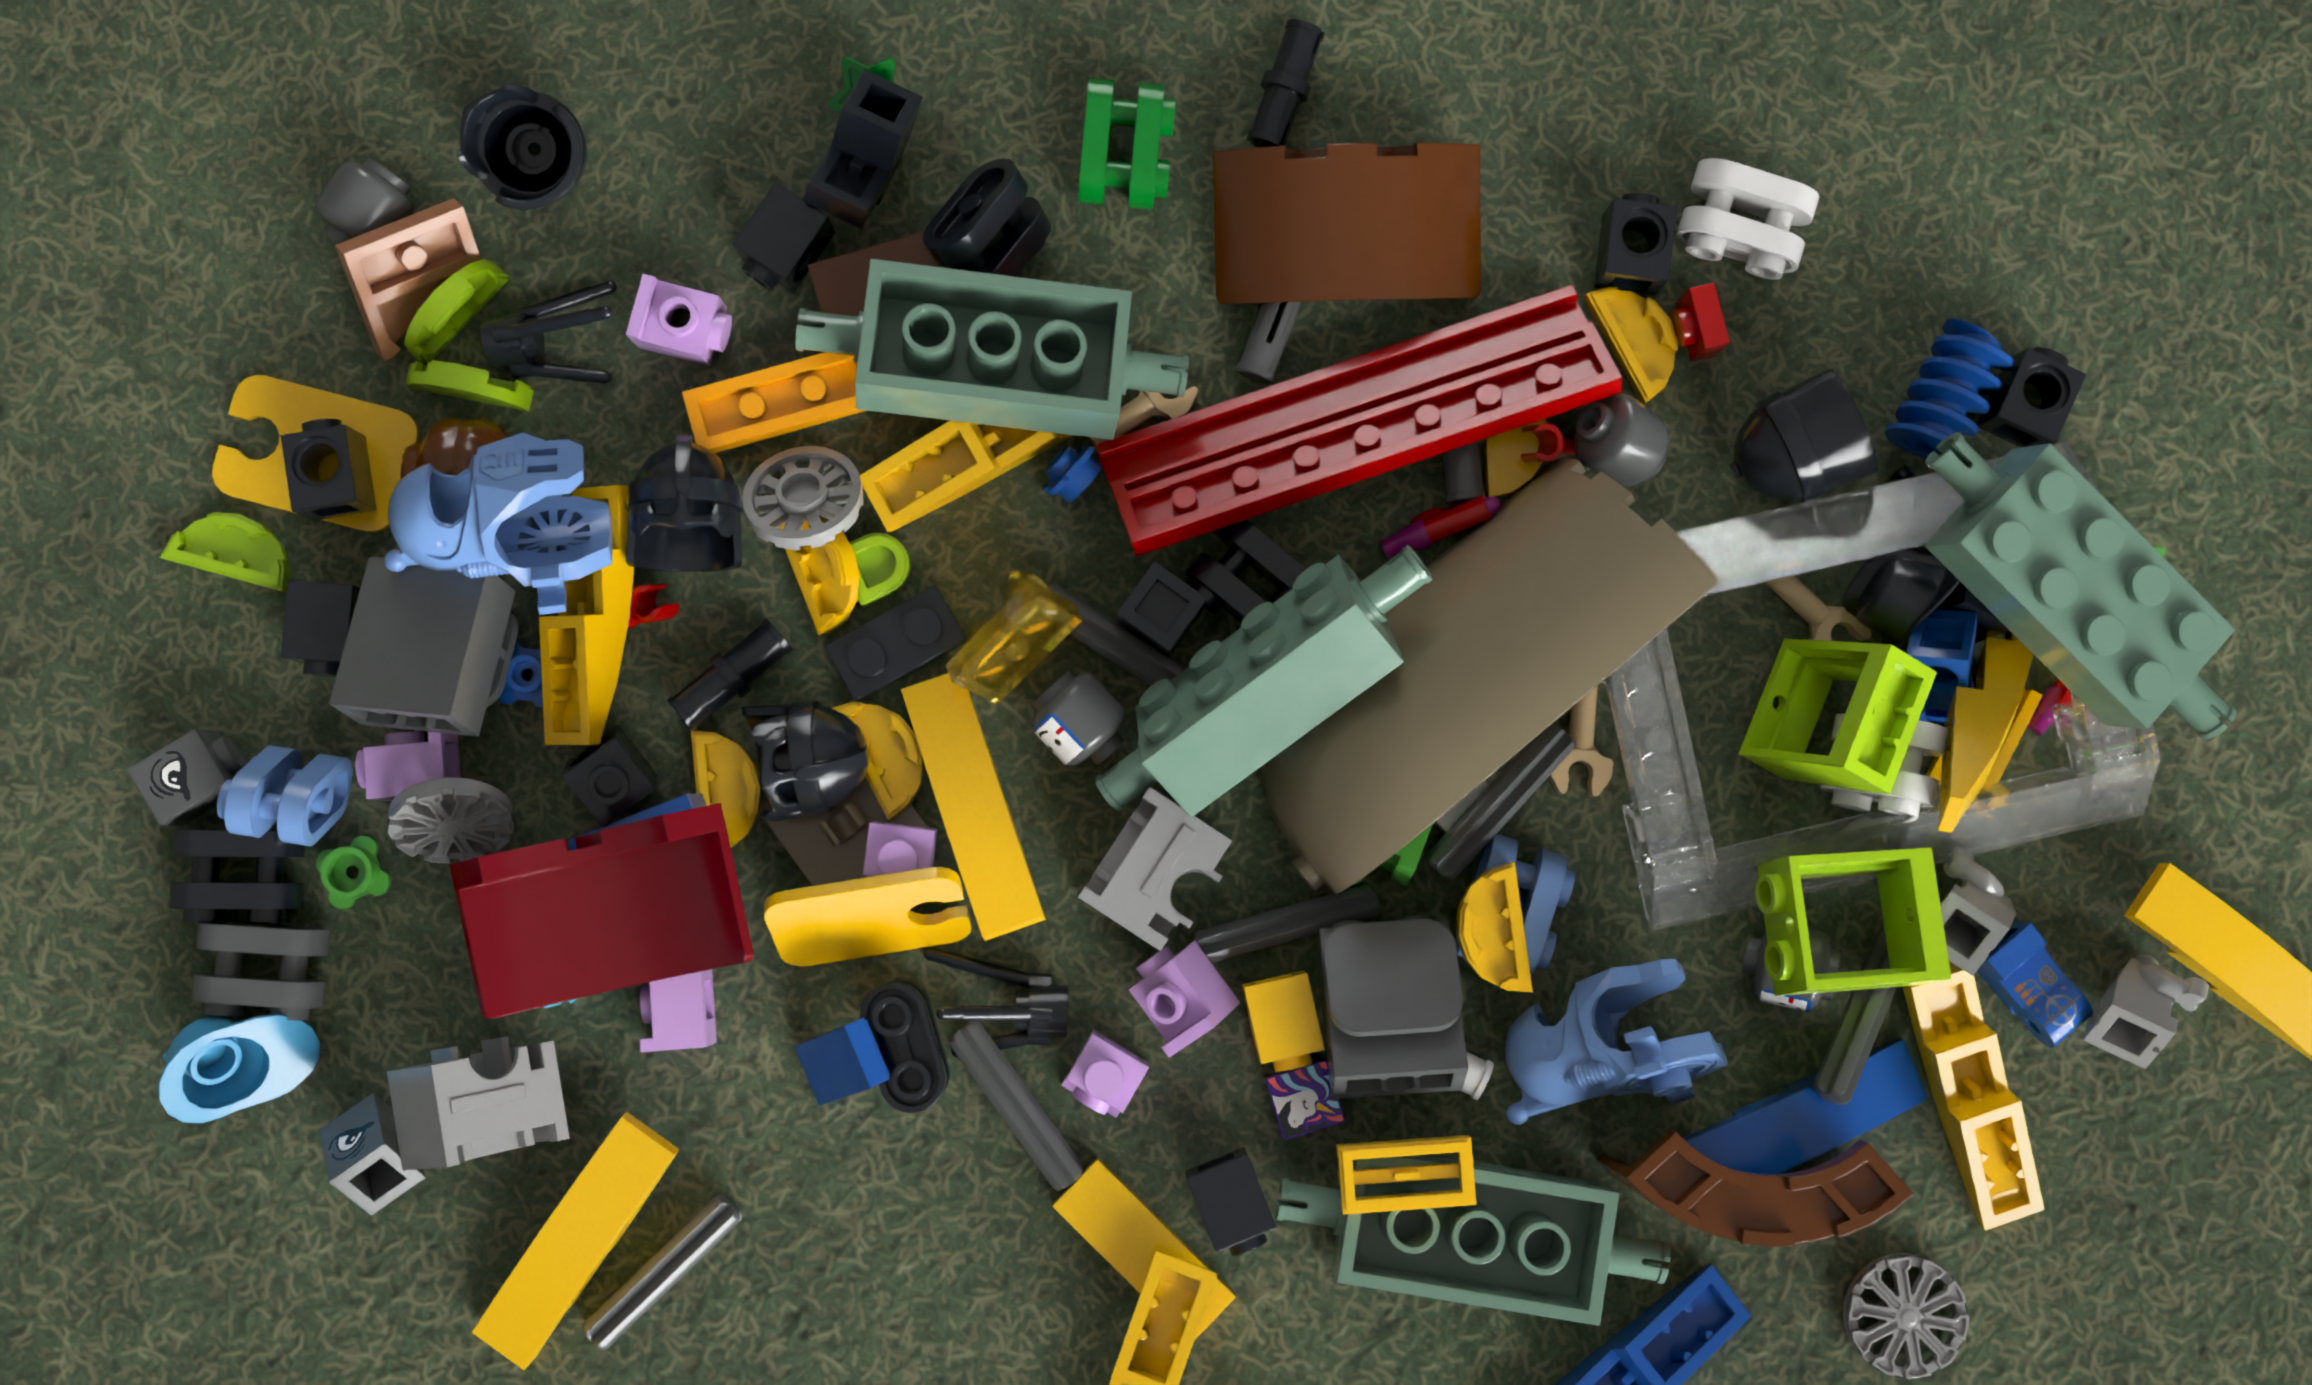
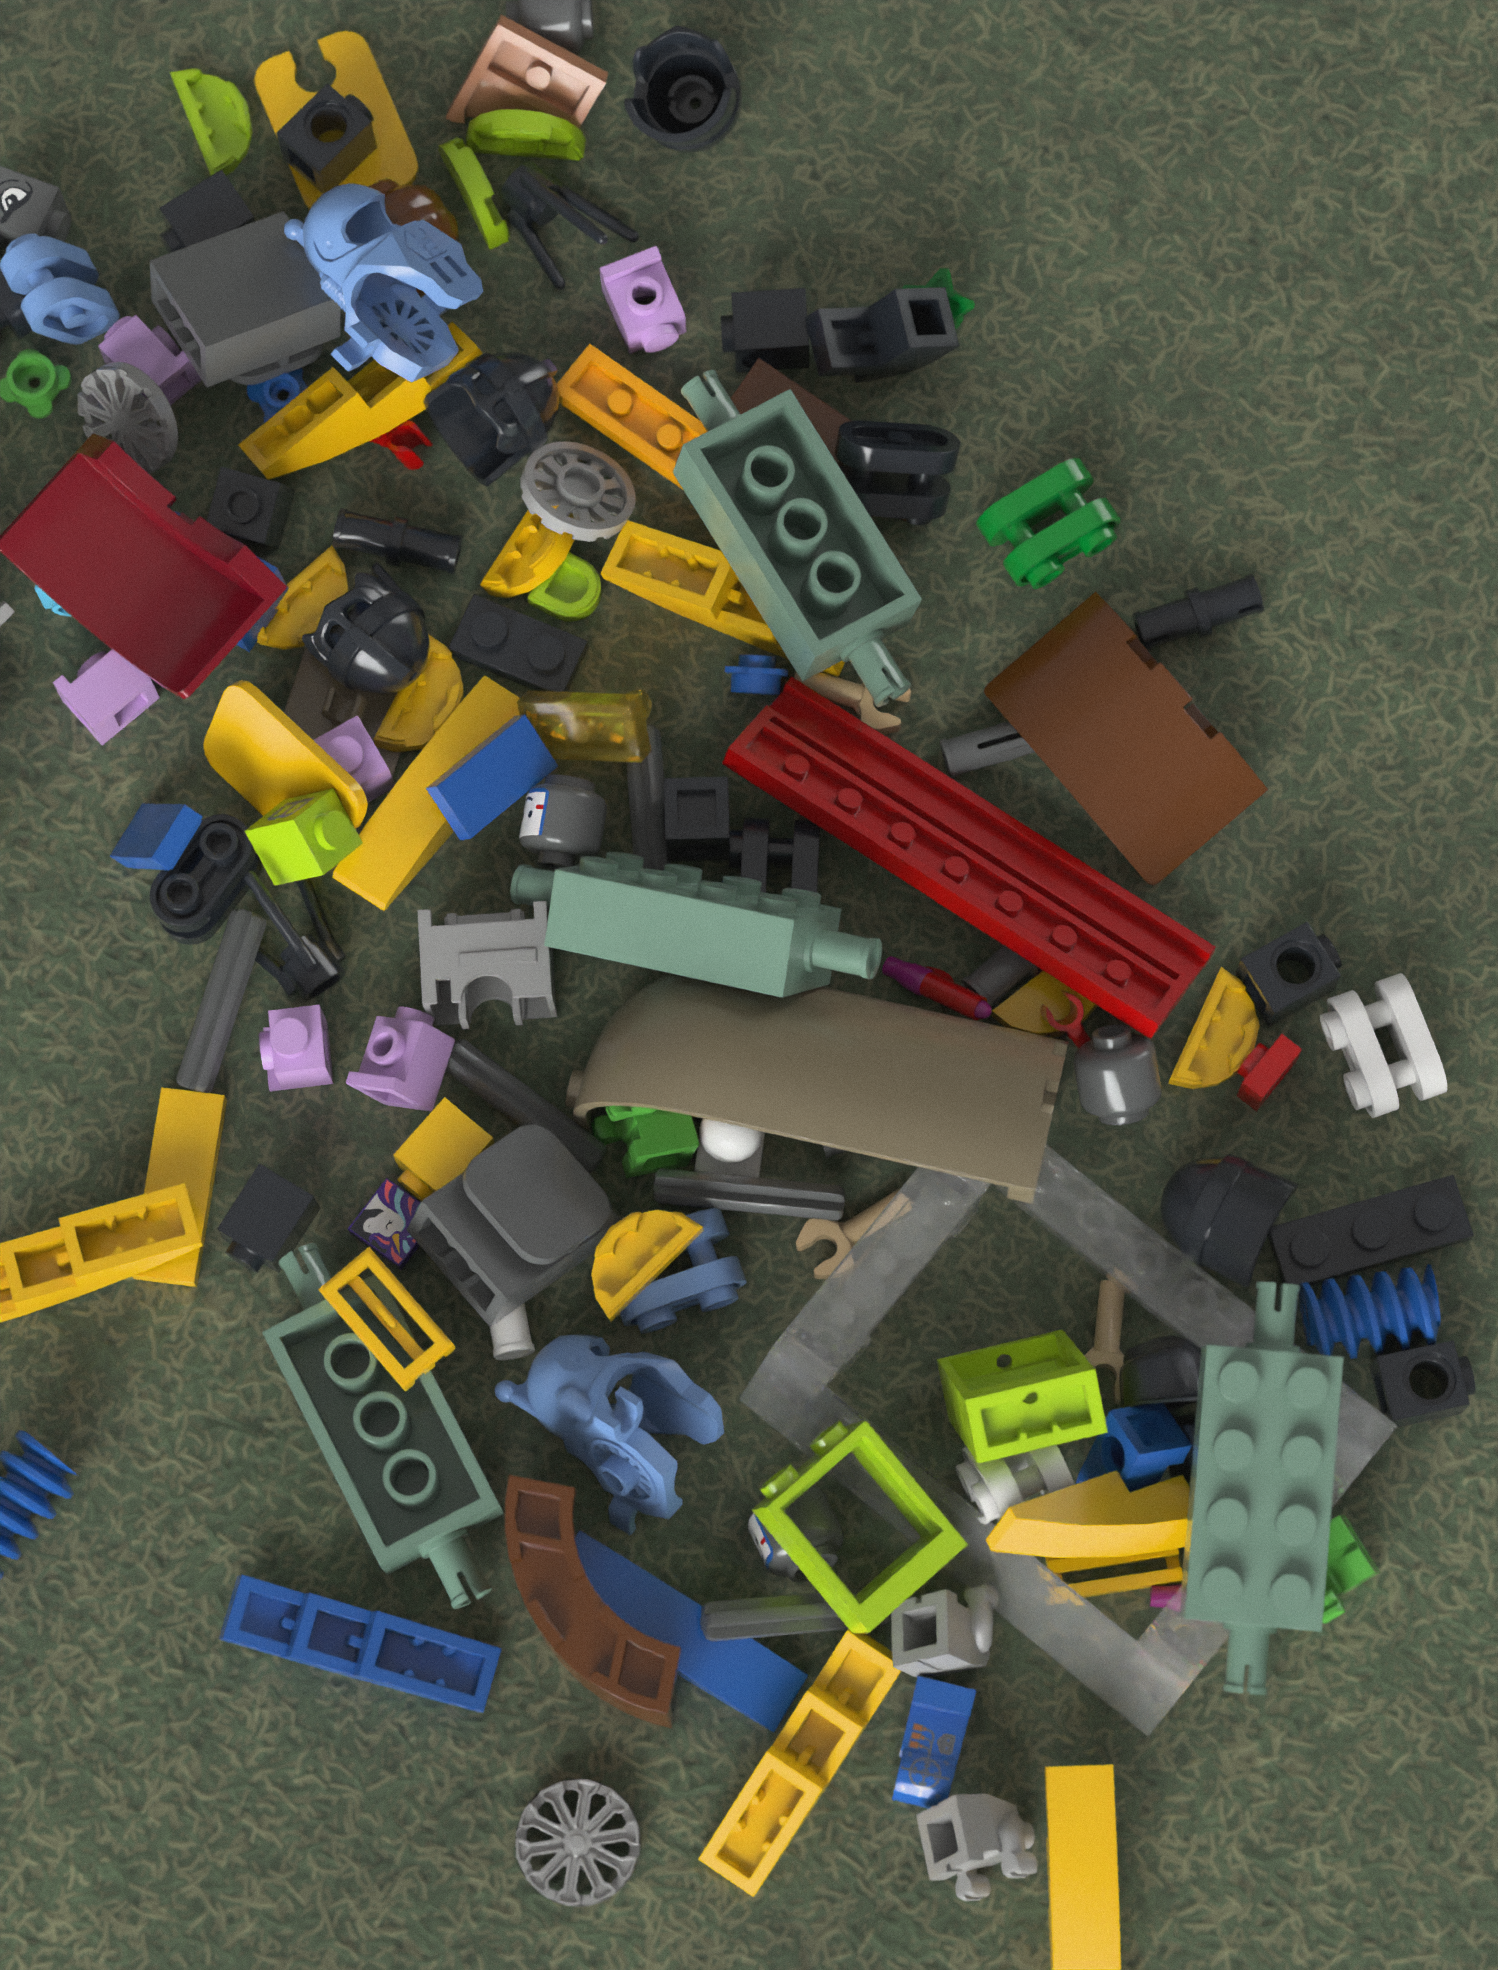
camera: 65 degrees right, 10 degrees down
none -> lime brick [245,788,363,886]
none -> blue tile [426,714,558,840]
none -> black plate [1268,1174,1474,1286]

